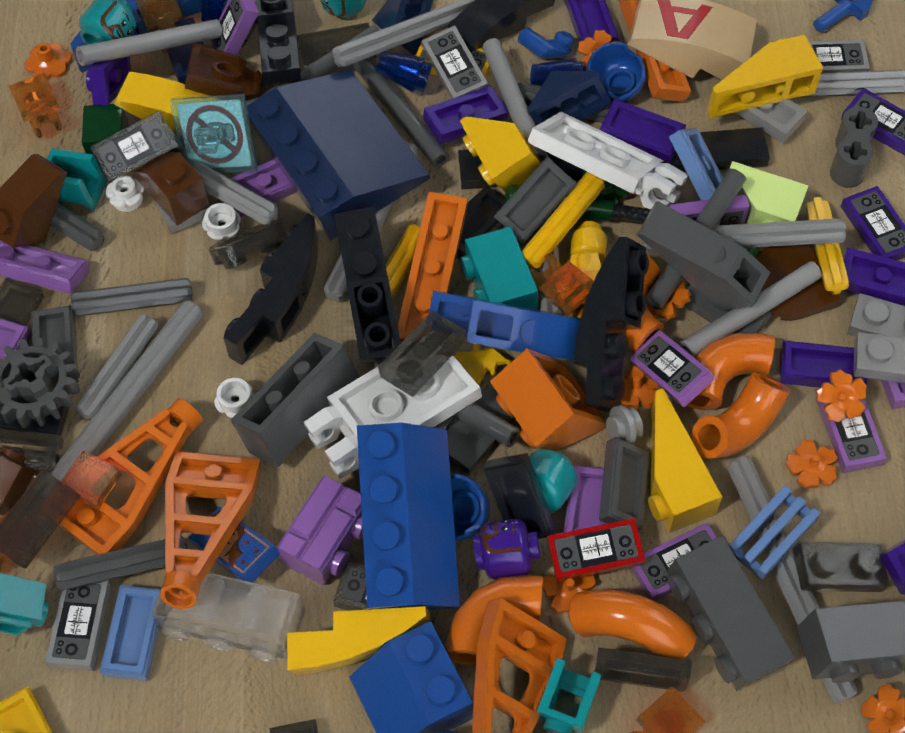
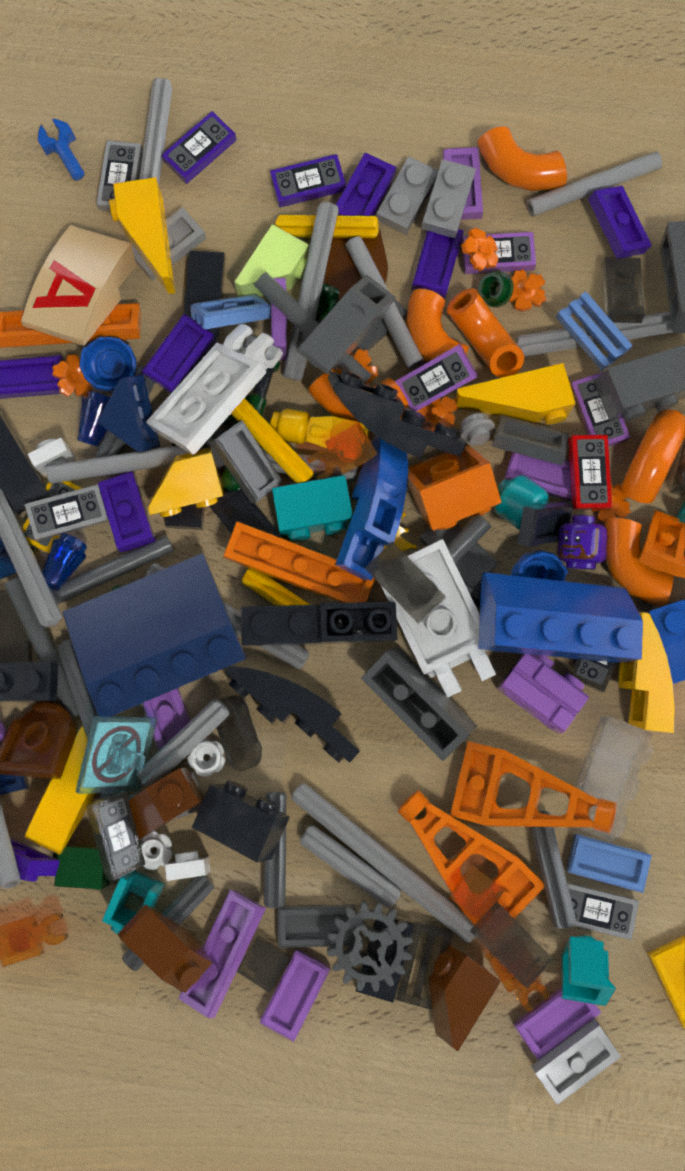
camera: 80 degrees left, 20 degrees up
blue tile [188,507,280,586] -> none
white plate [214,378,255,418] -> none
blue arm [518,27,574,59] -> none
dark grey axle [830,106,878,188] -> none
none -> white plate [28,438,76,476]
none -> white plate [165,851,211,881]
none -> black brick [192,780,290,863]
none -> dark green plate [478,271,514,308]

